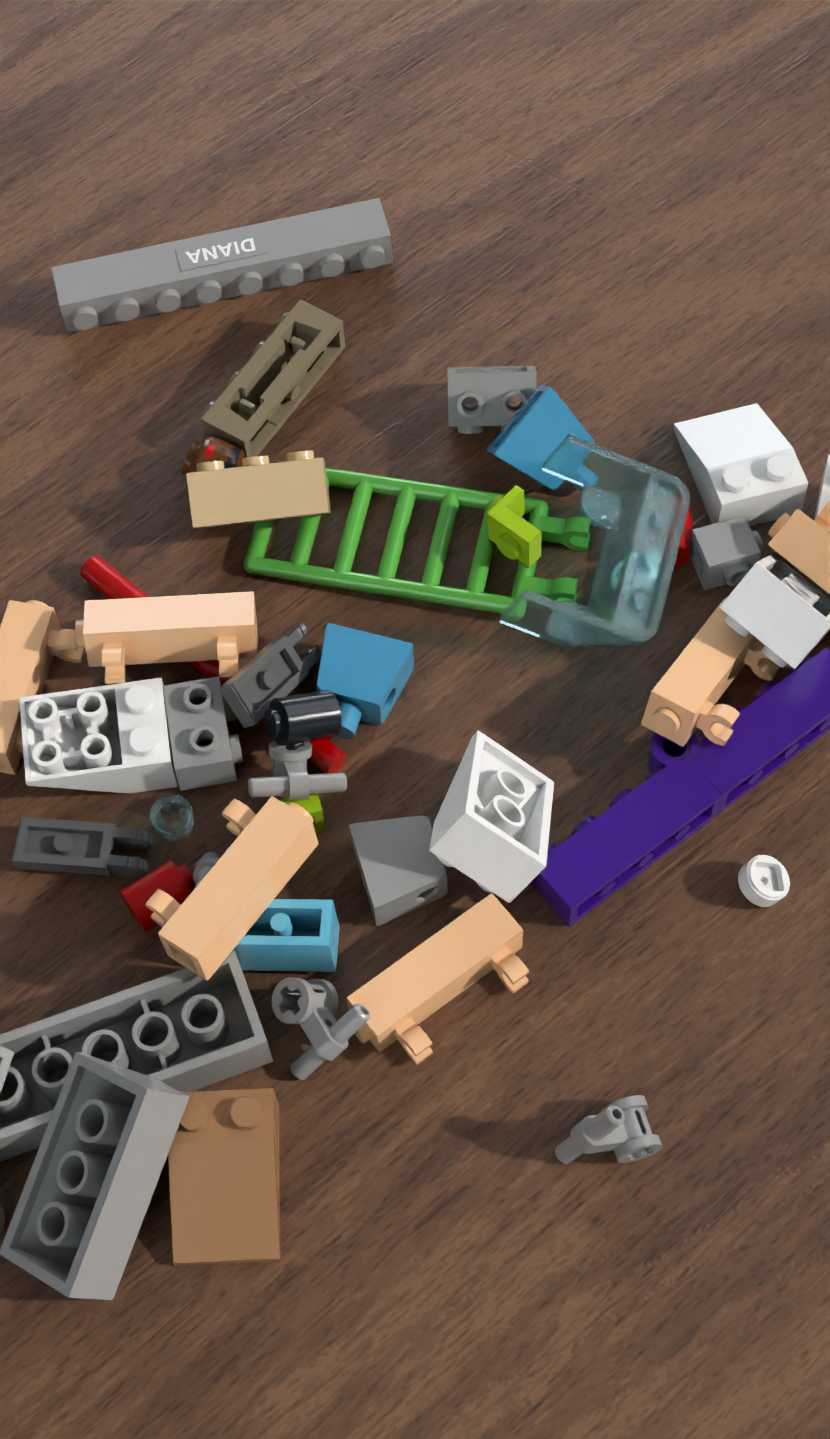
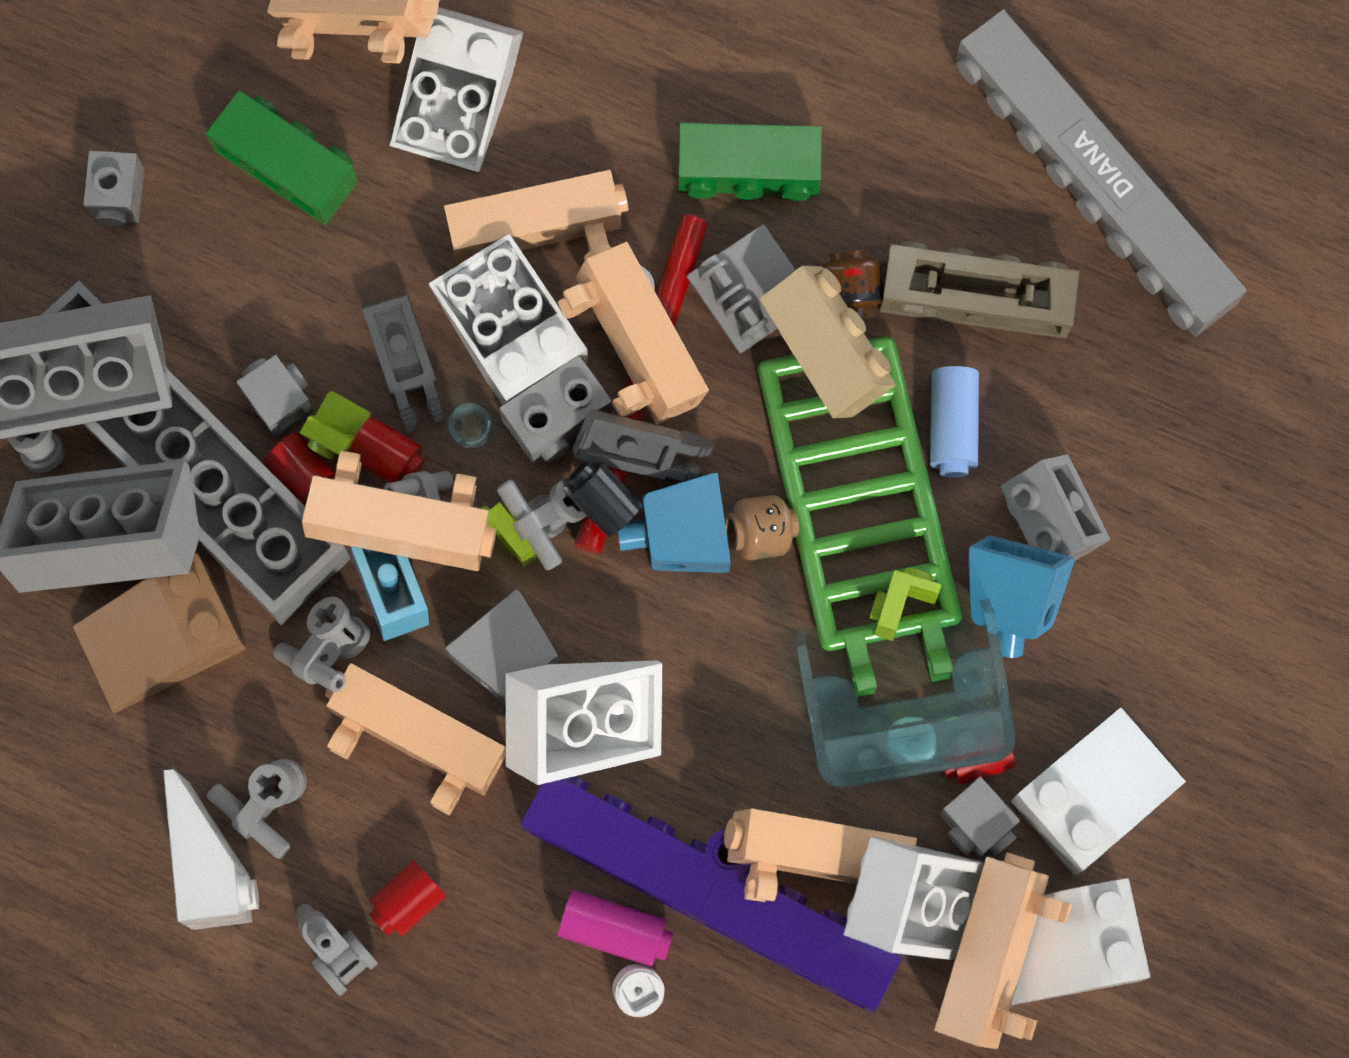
camera: 60 degrees right, 15 degrees up
none -> white slope [164,769,259,930]
none -> light grey piece [207,759,307,859]
none -> light grey brick [237,355,314,439]
none -> red brick [263,433,336,507]
none -> lime bracket [300,391,371,459]
none -> red brick [368,860,447,937]
none -> dark pink brick [558,889,674,967]
none -> green brick [679,123,822,201]
none -> light grey hinge [686,224,796,354]
none -> medium nougat head [725,495,799,561]
none -> light blue brick [930,366,979,478]

